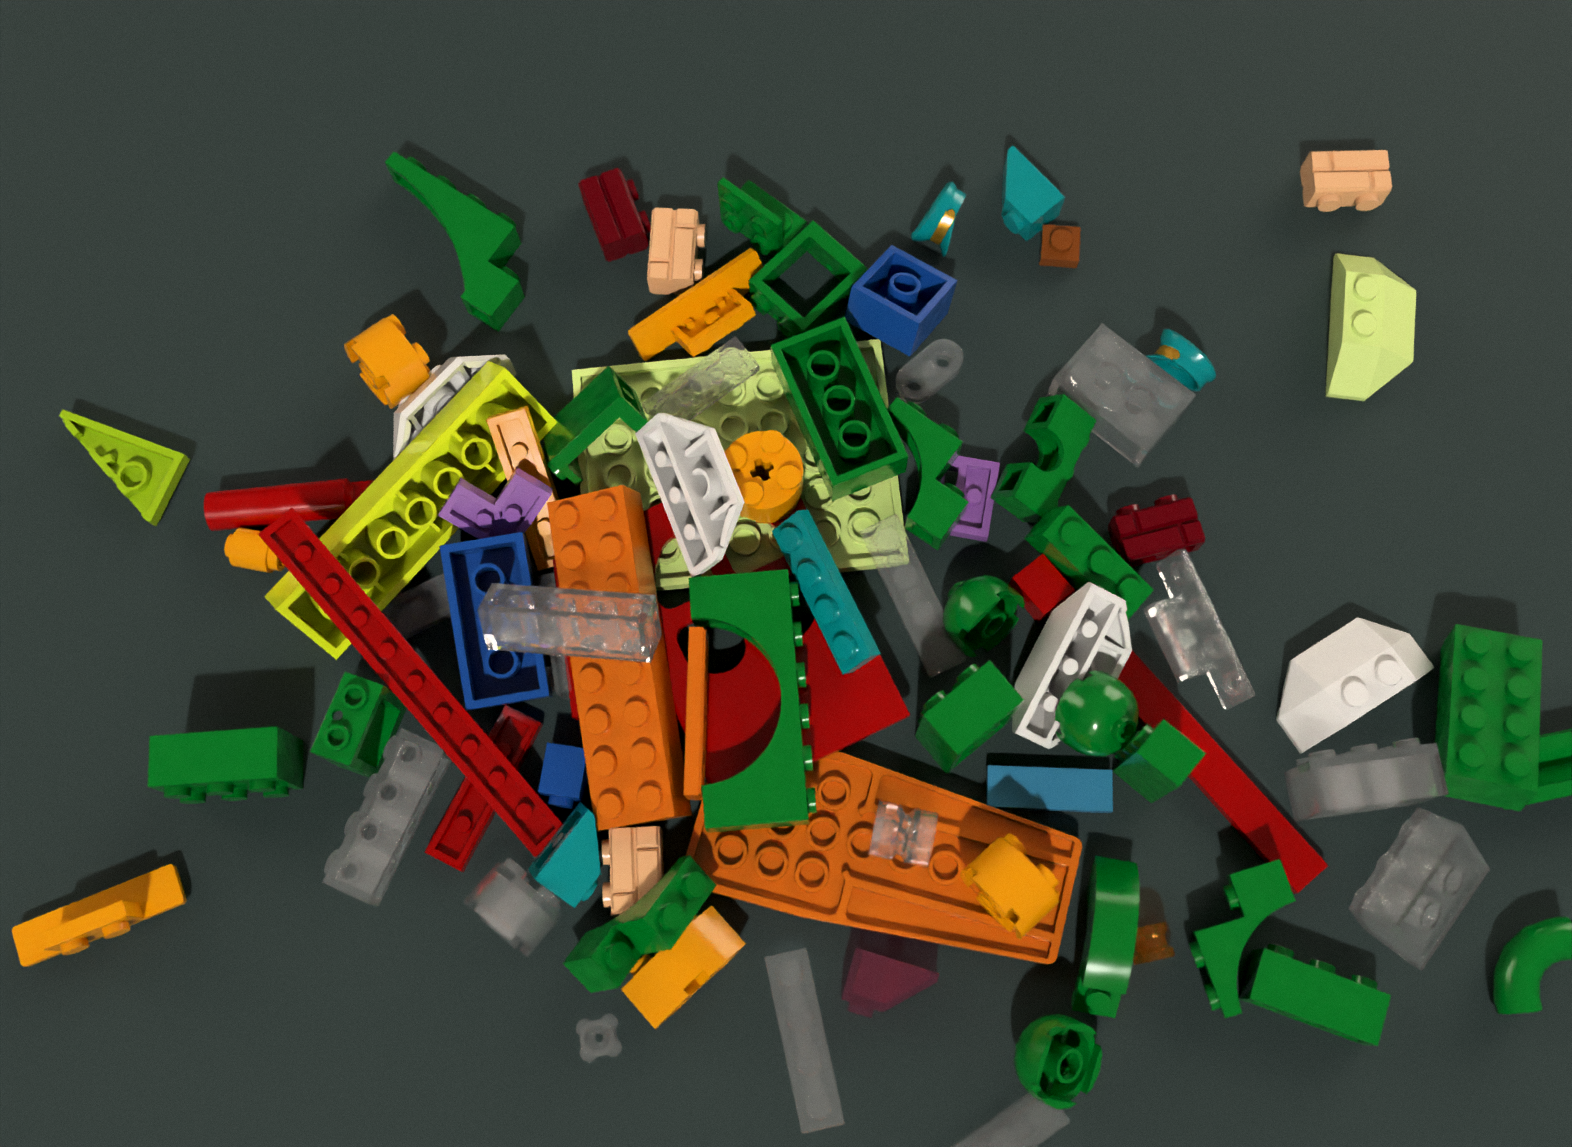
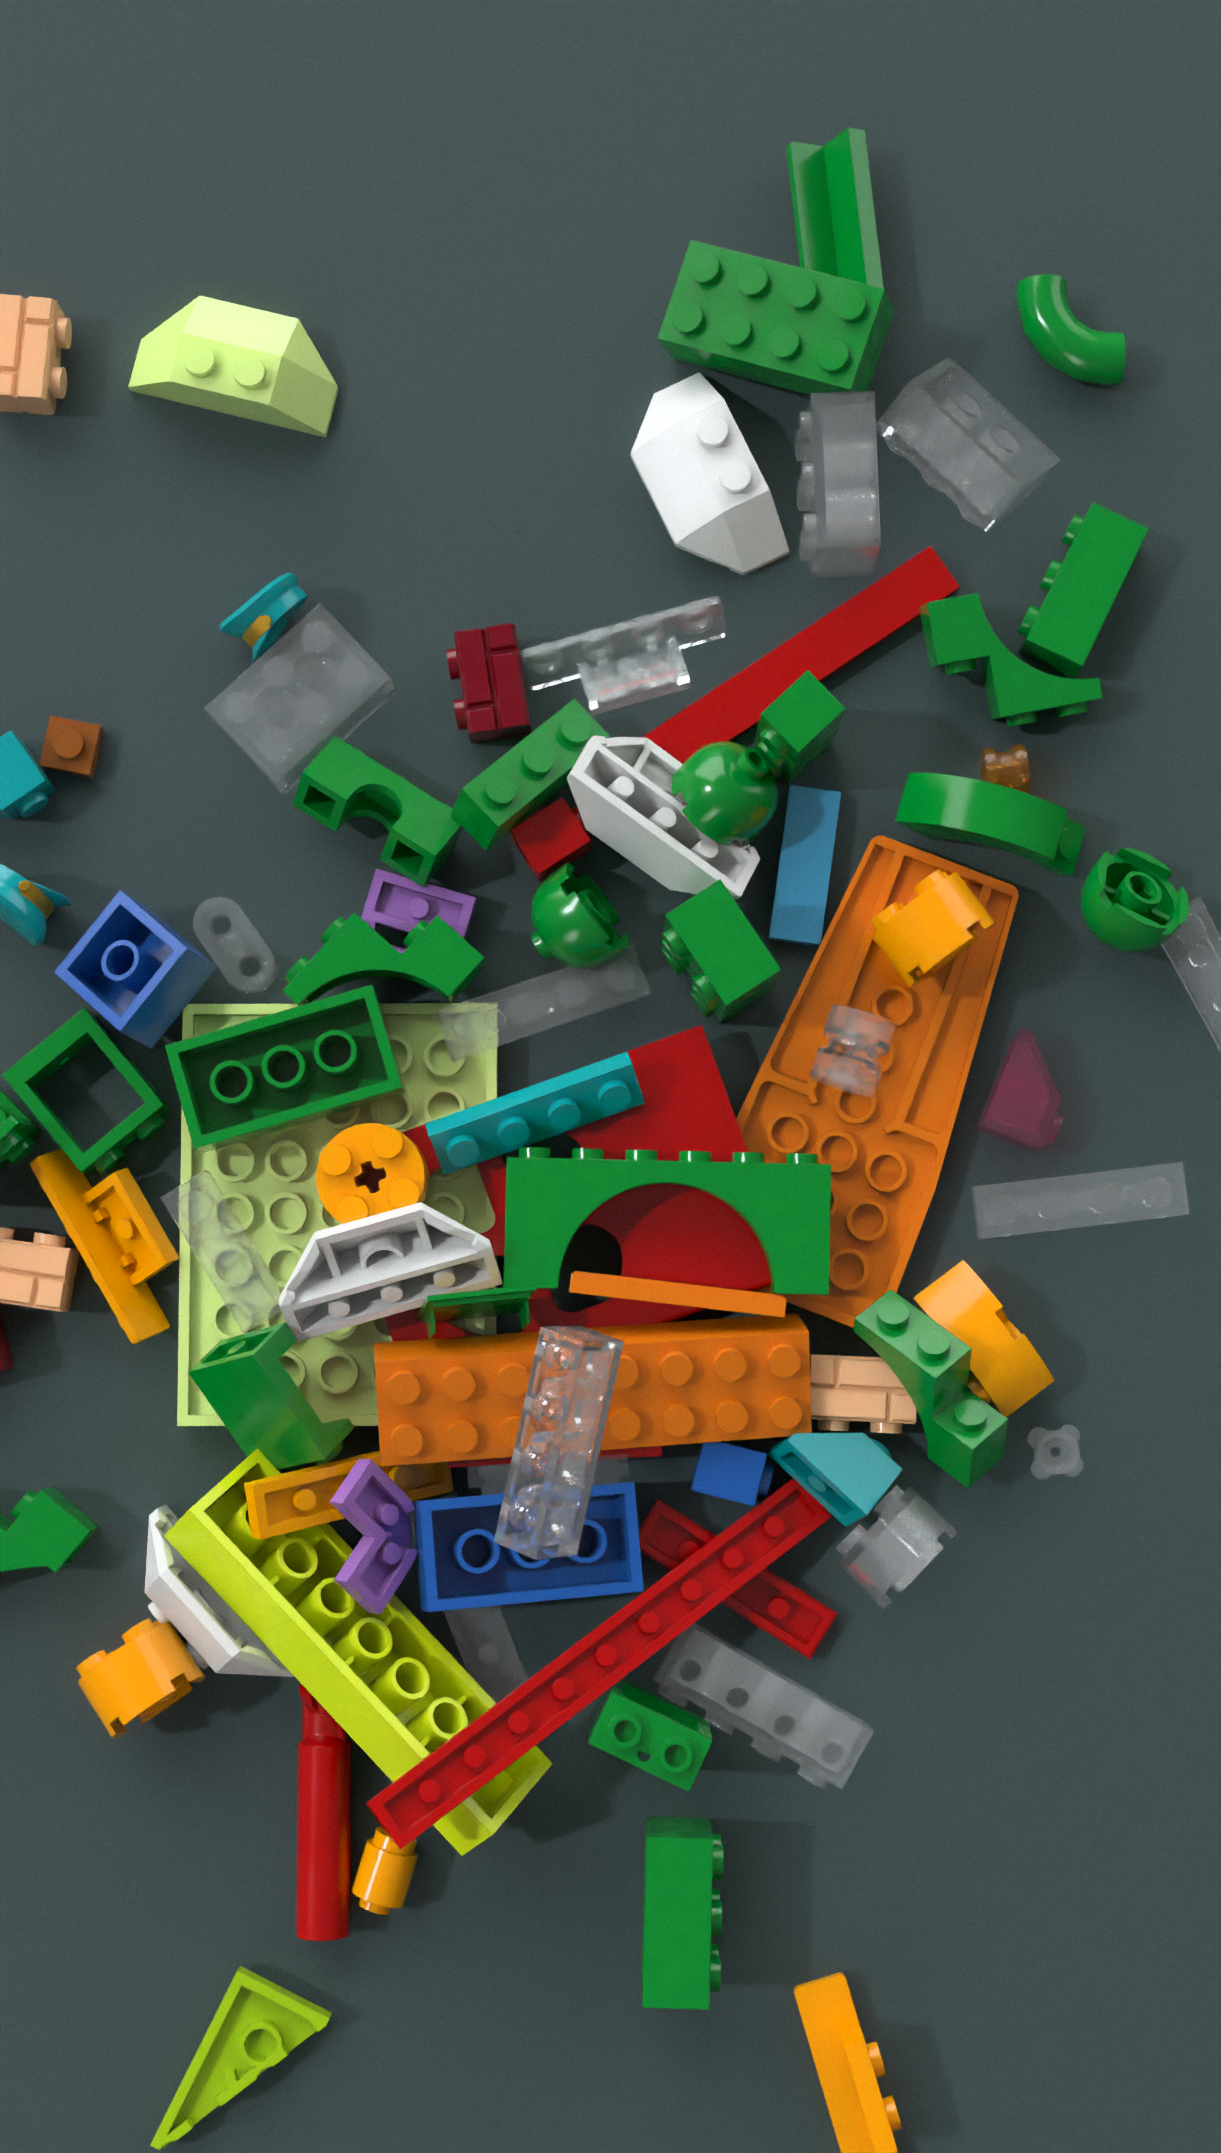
camera: 85 degrees left, 10 degrees up
none -> green piece [416,1284,537,1340]

